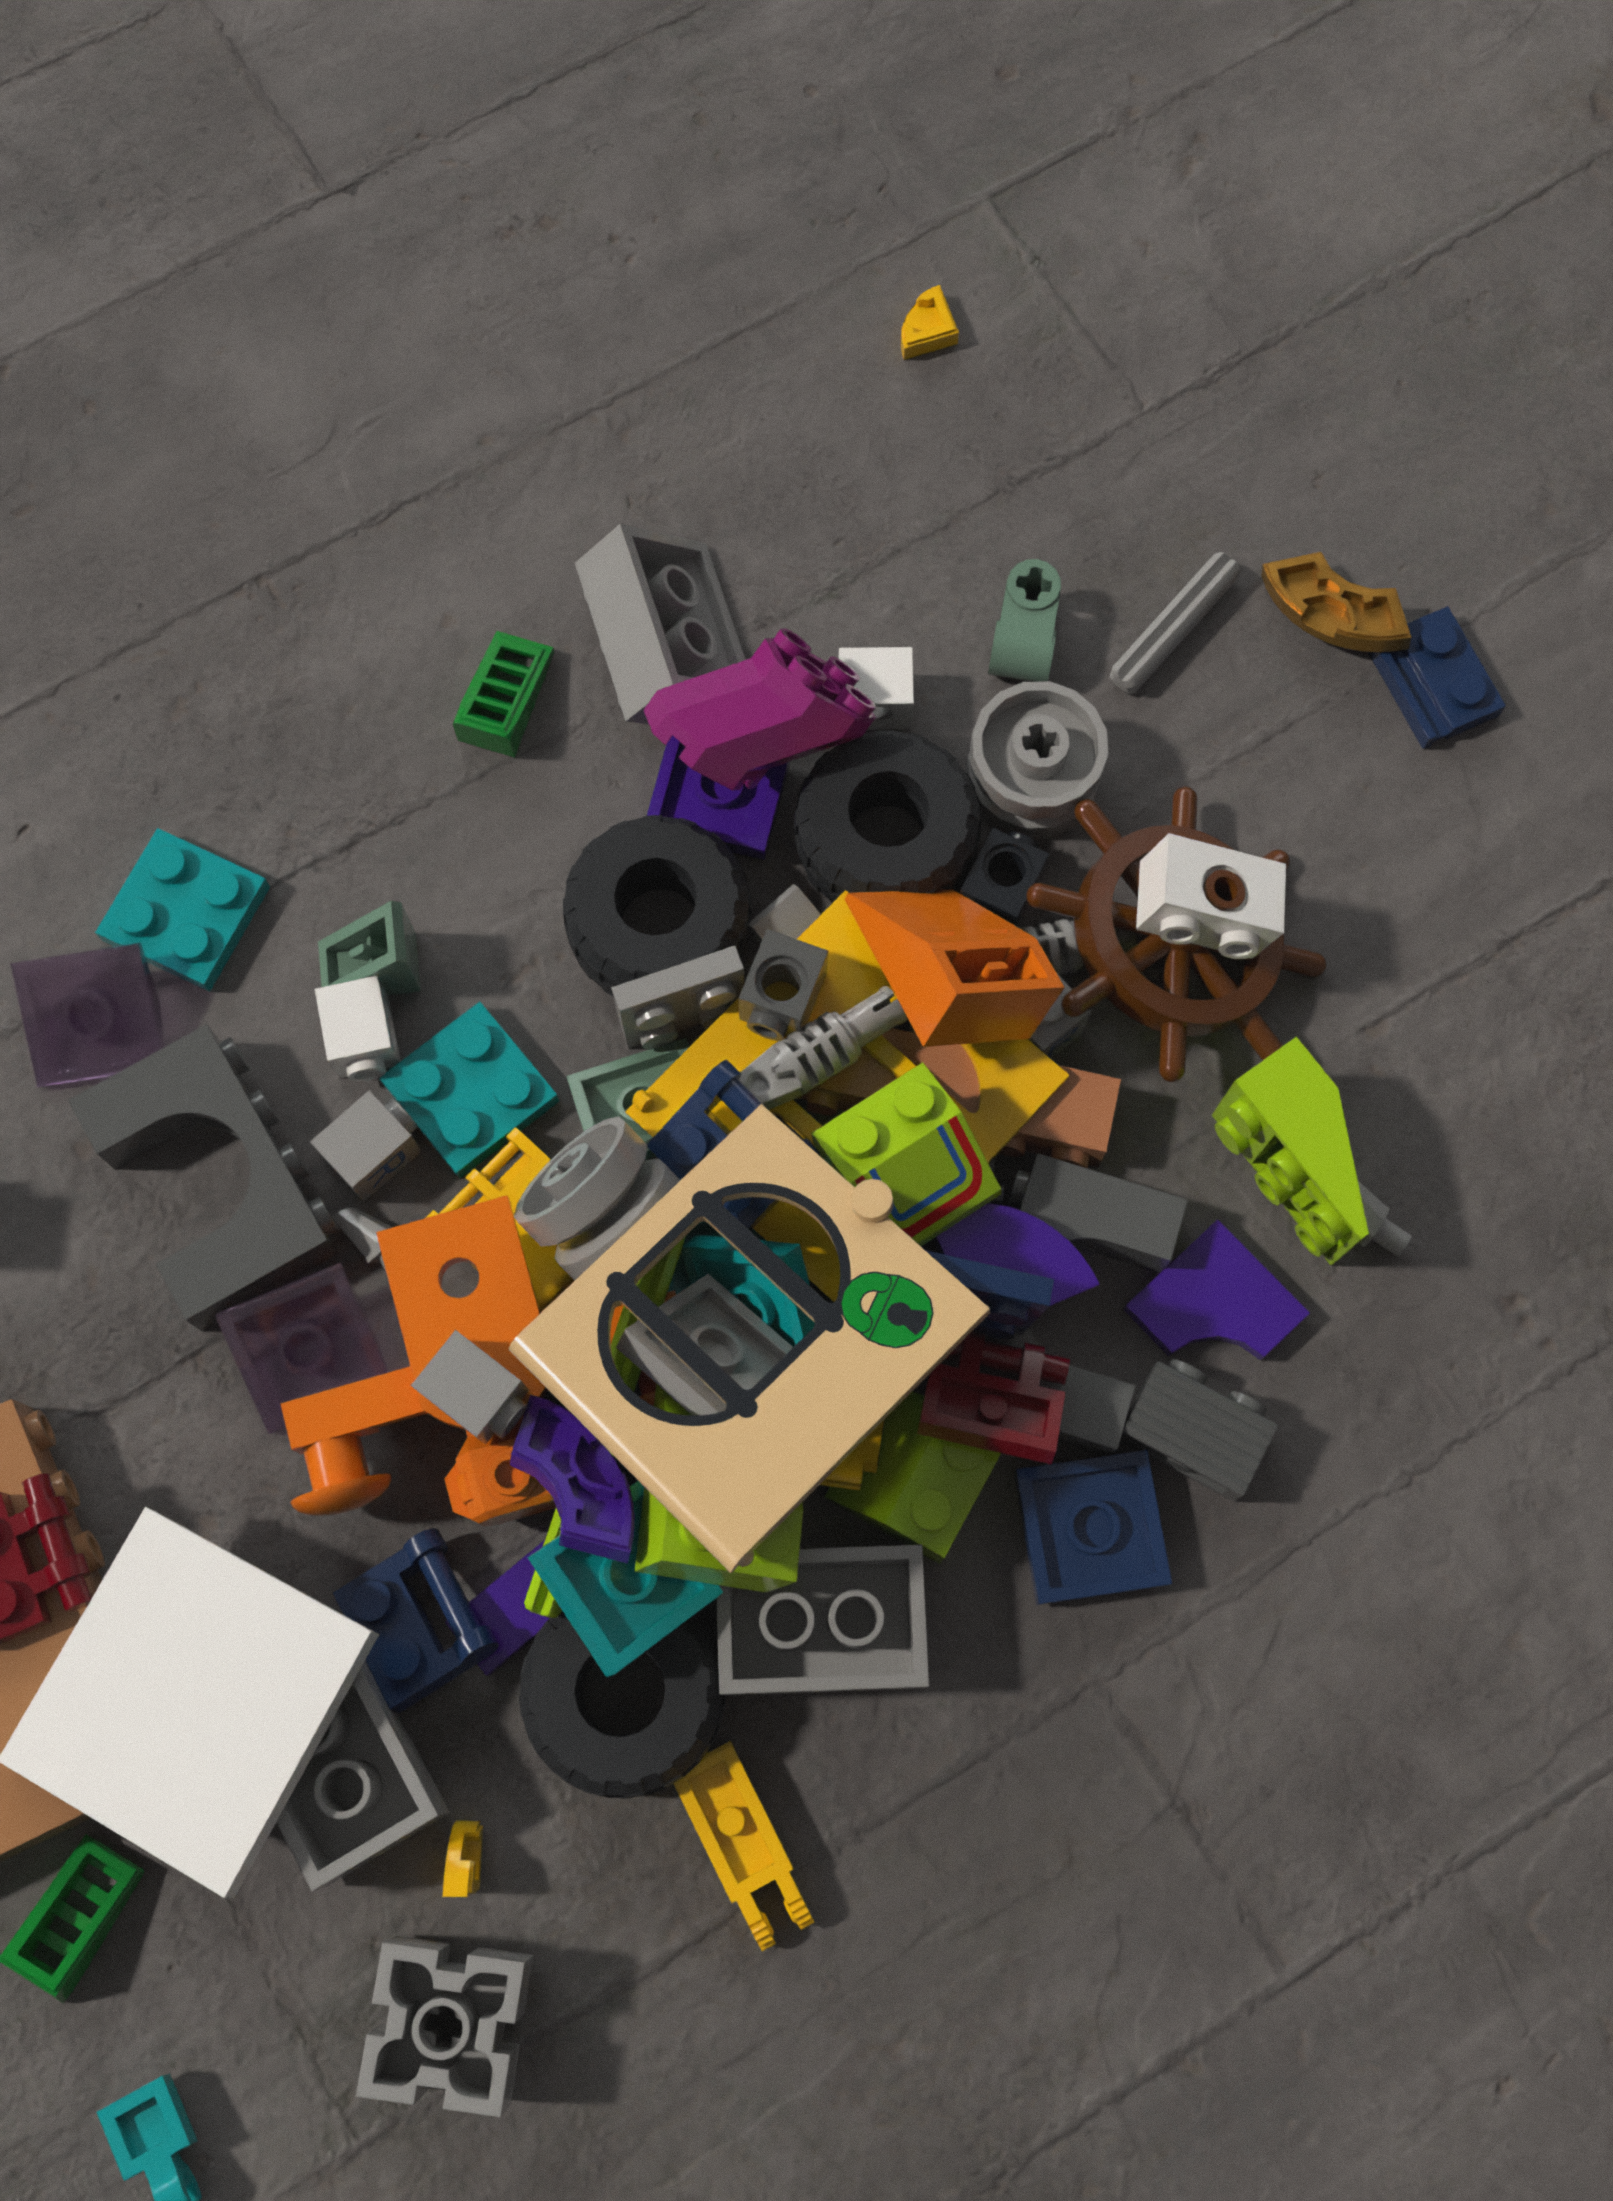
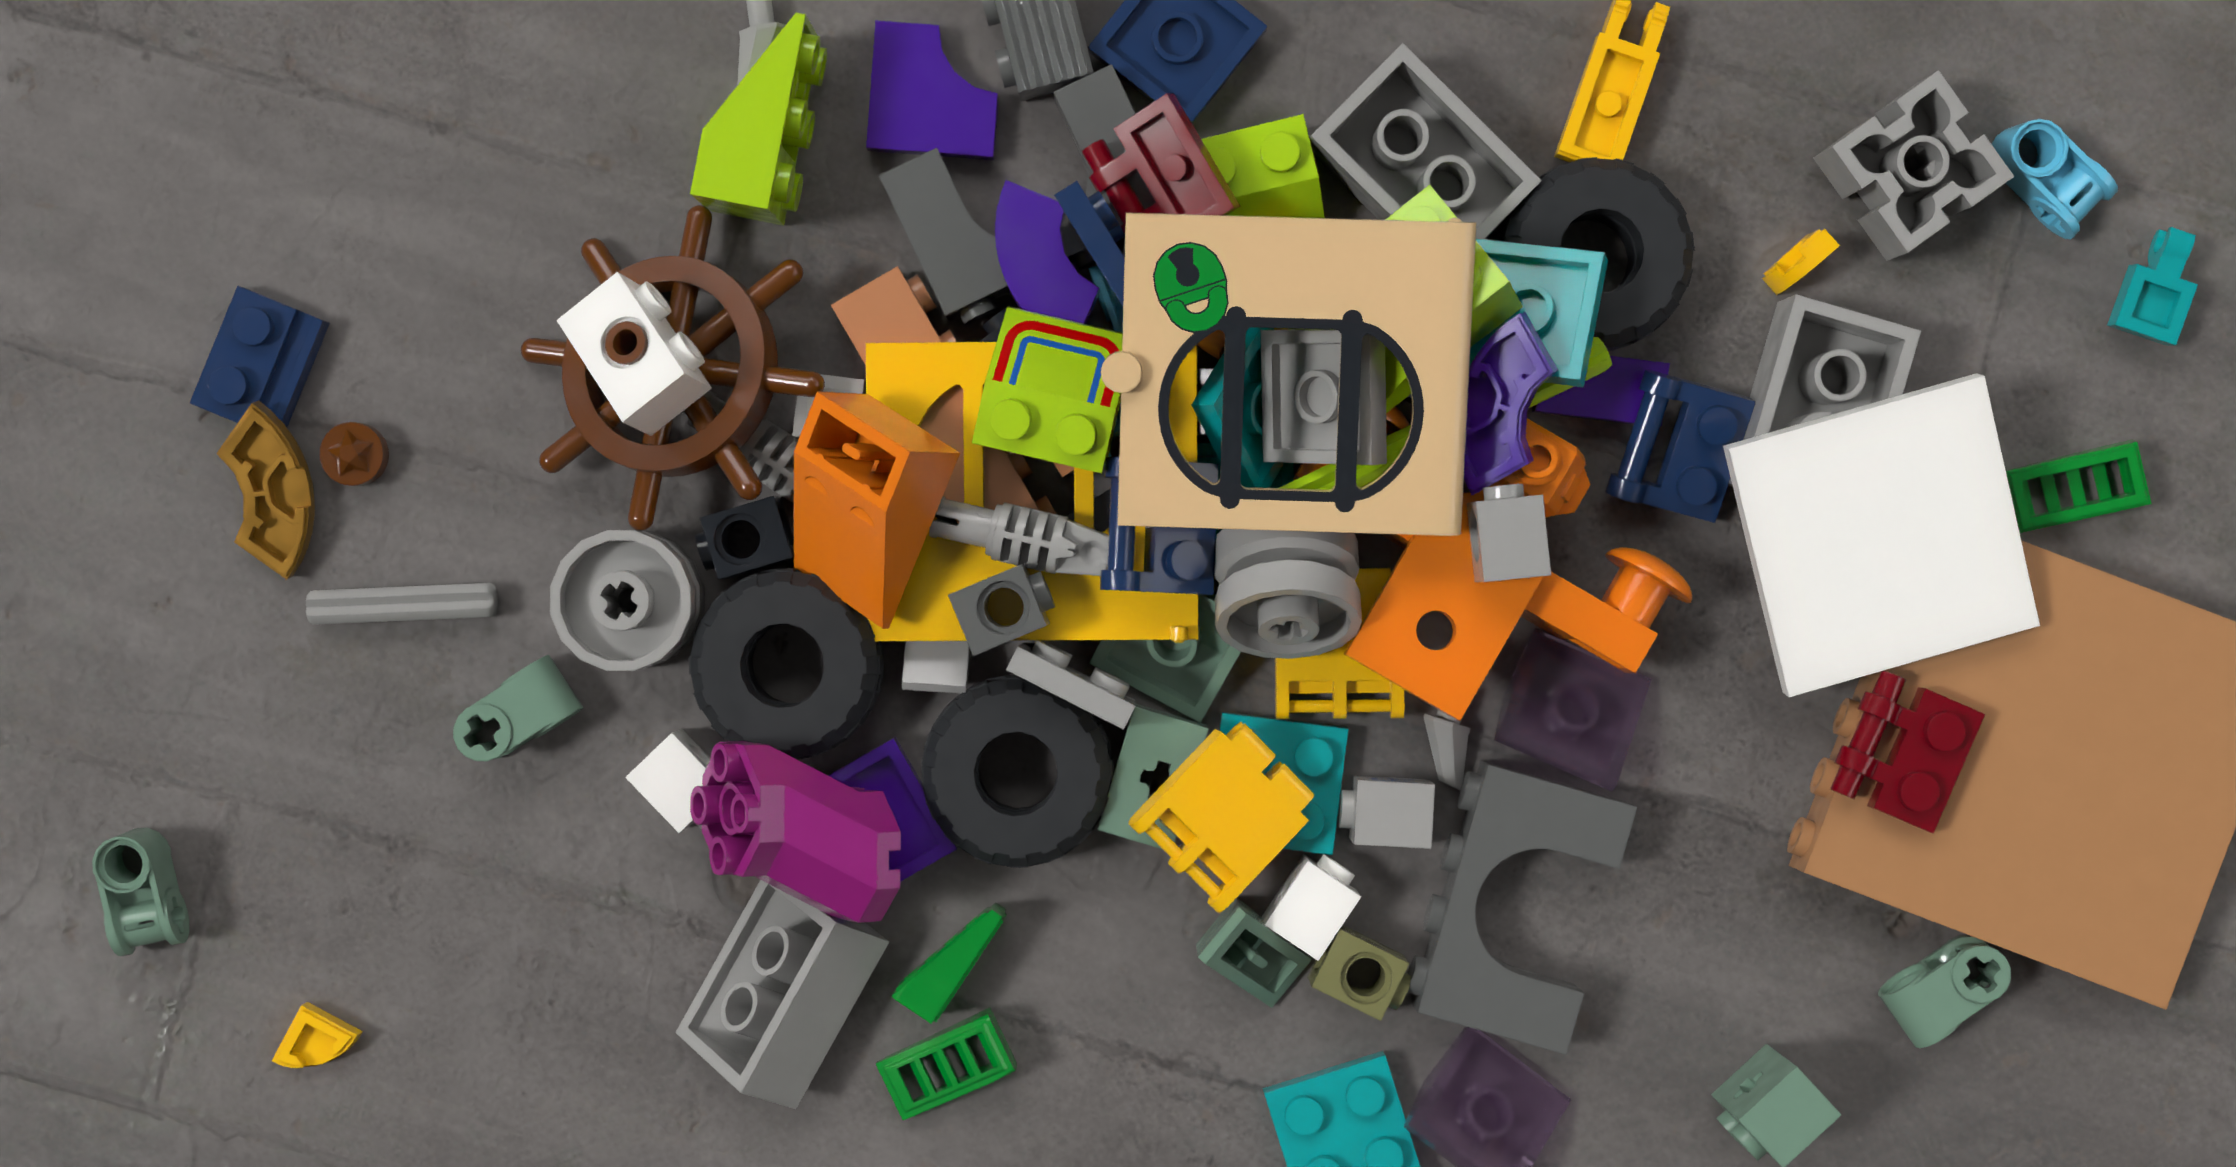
camera: 130 degrees left, 15 degrees up
none -> sand green piece [92,828,189,956]
none -> reddish brown tile [320,422,389,486]
none -> green slope [891,902,1007,1024]
none -> sand green brick [1098,704,1209,849]
none -> yellow plate [1128,722,1315,913]
none -> olive brick [1307,925,1411,1021]
none -> medium azure piece [1992,119,2118,240]

